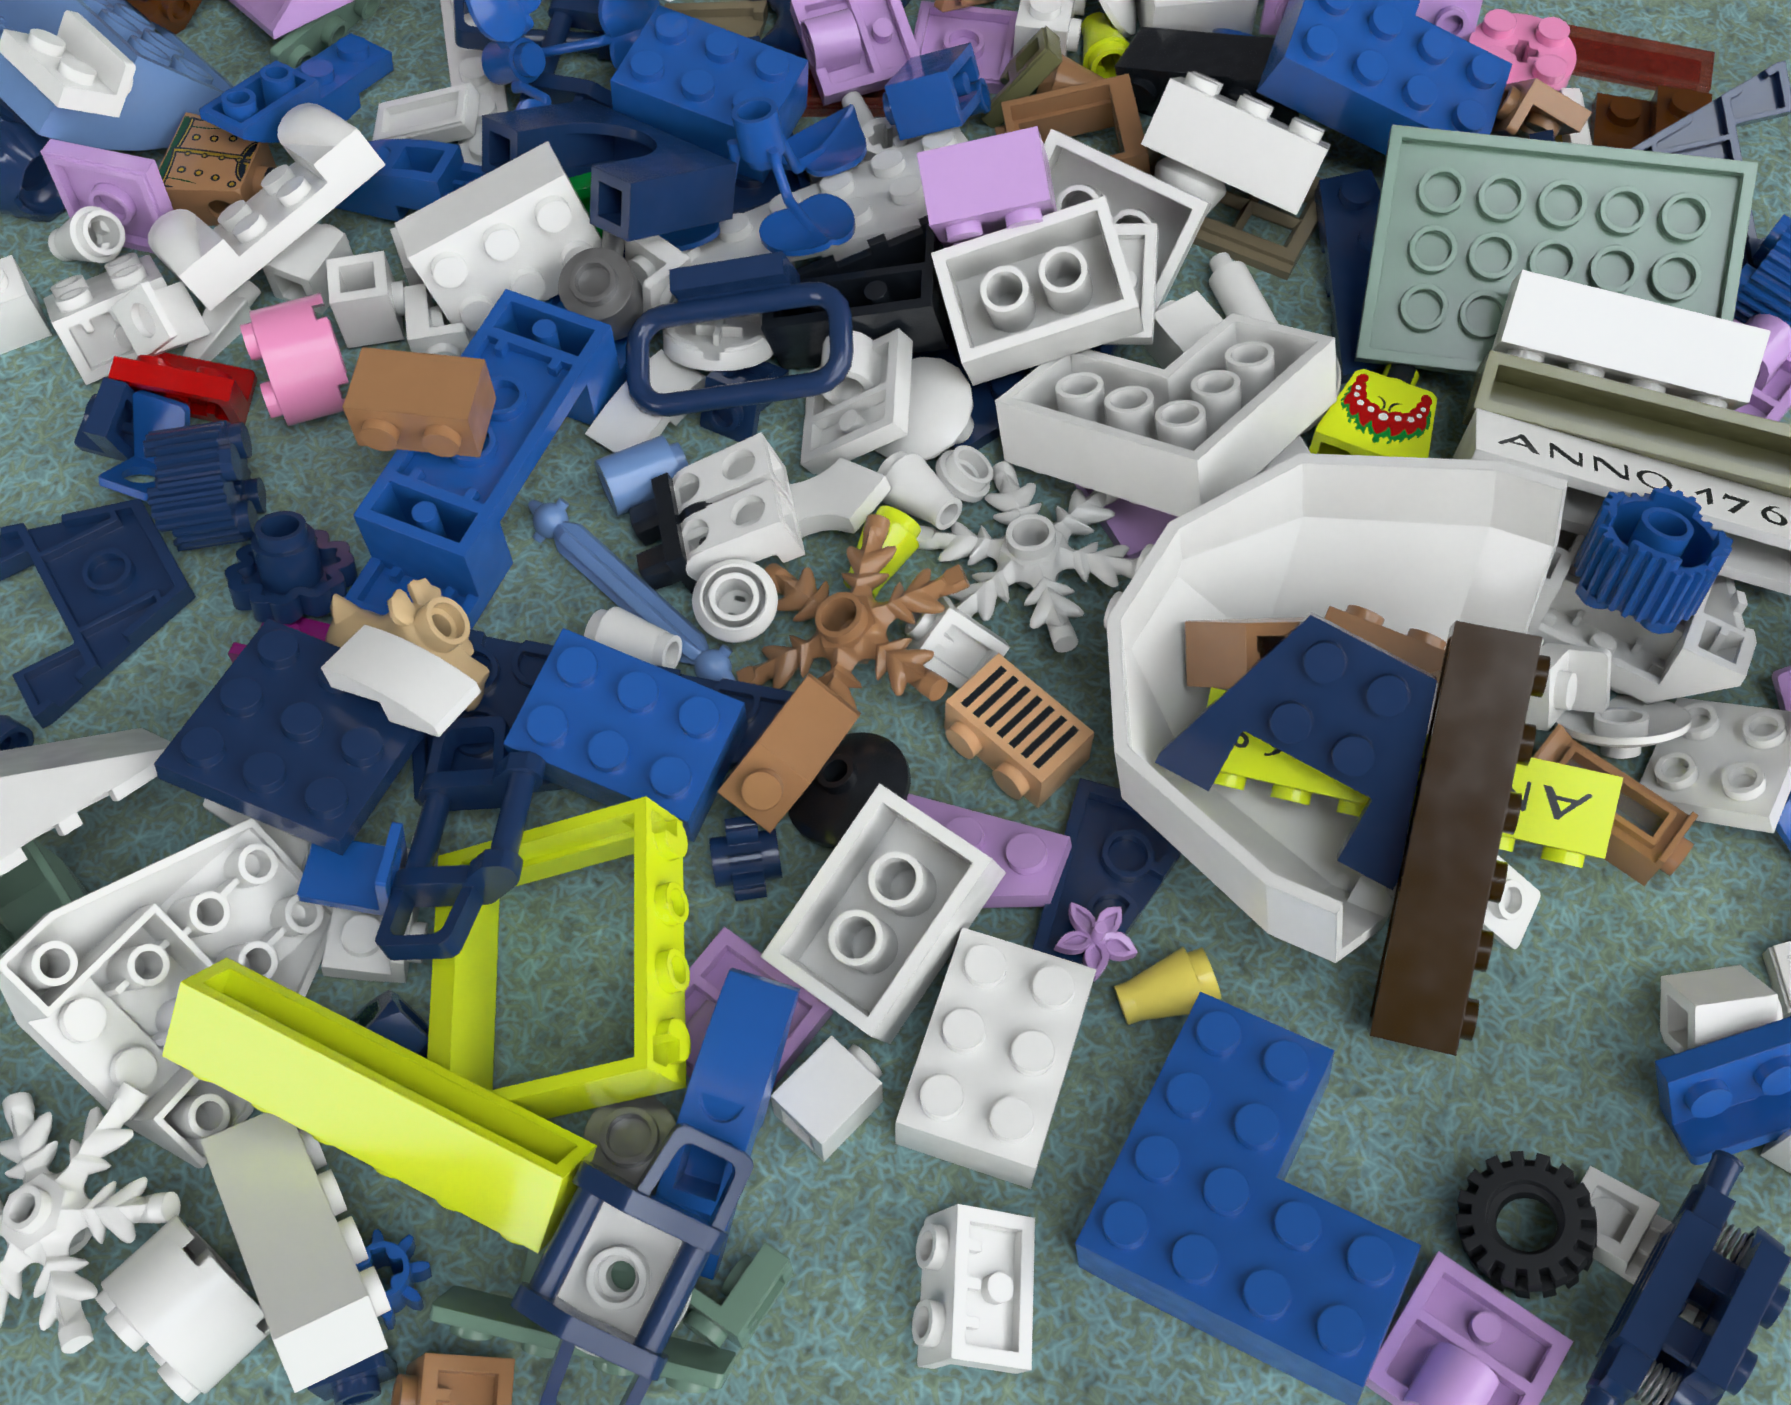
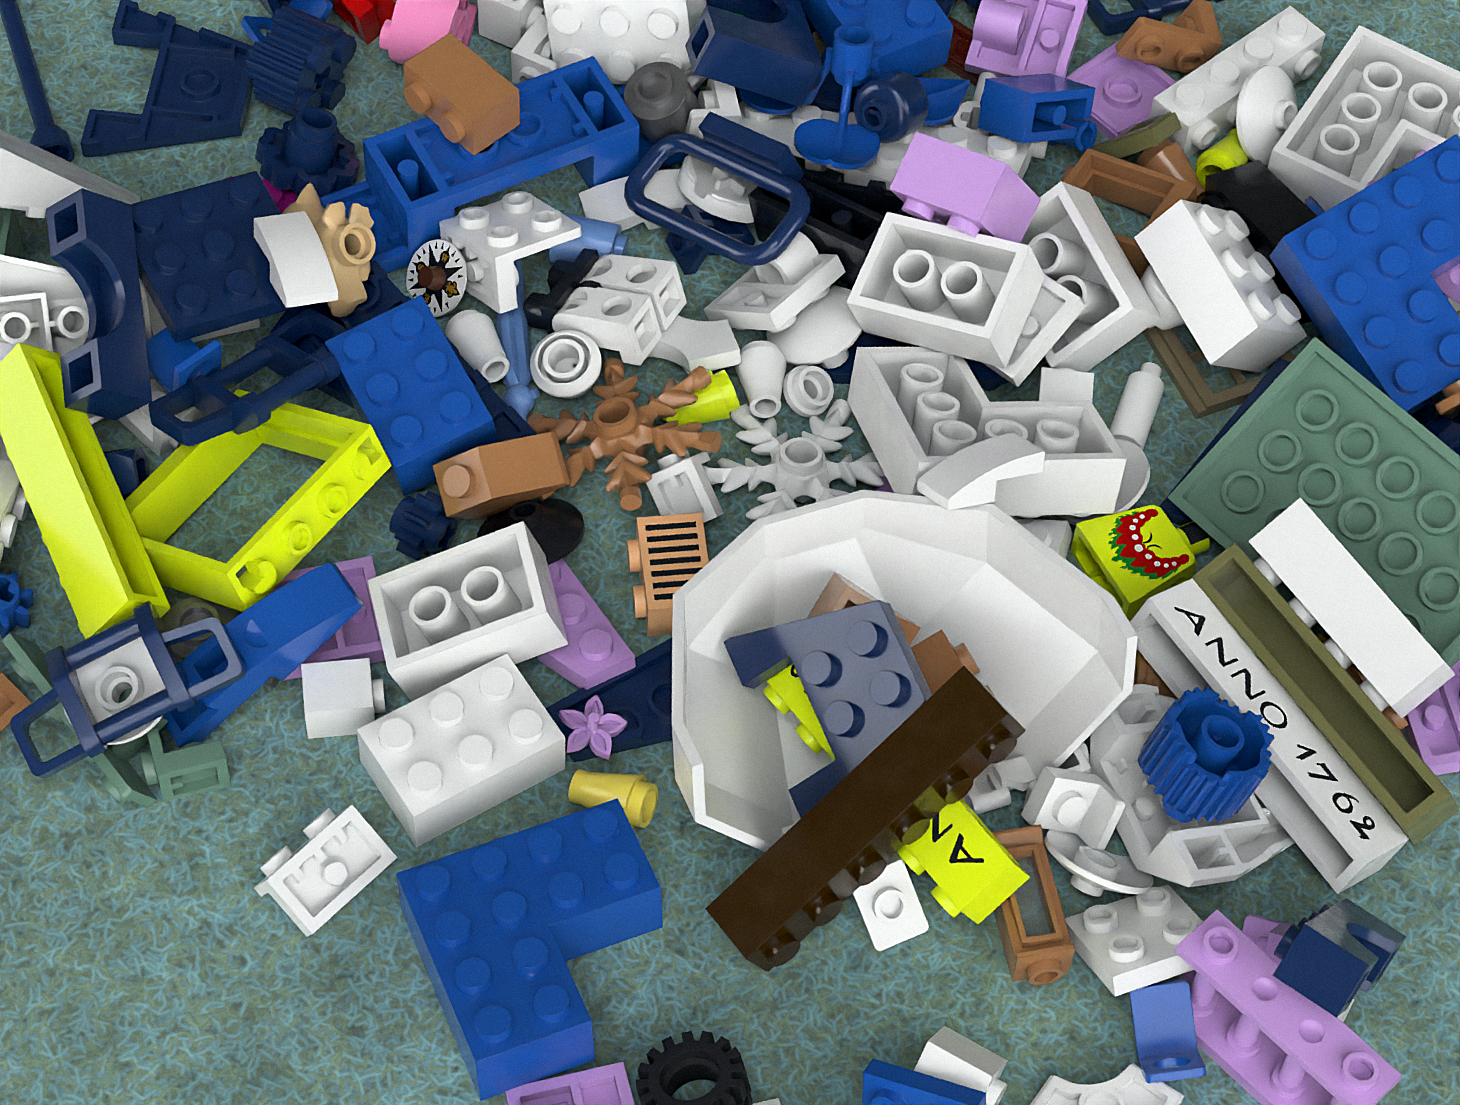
camera: 35 degrees right, 5 degrees down
none -> dark blue arch [46,188,152,421]
none -> piece [406,239,467,317]
none -> white bracket [439,191,582,314]
none -> dark blue head [853,70,929,144]
none -> white slope [917,432,1045,511]

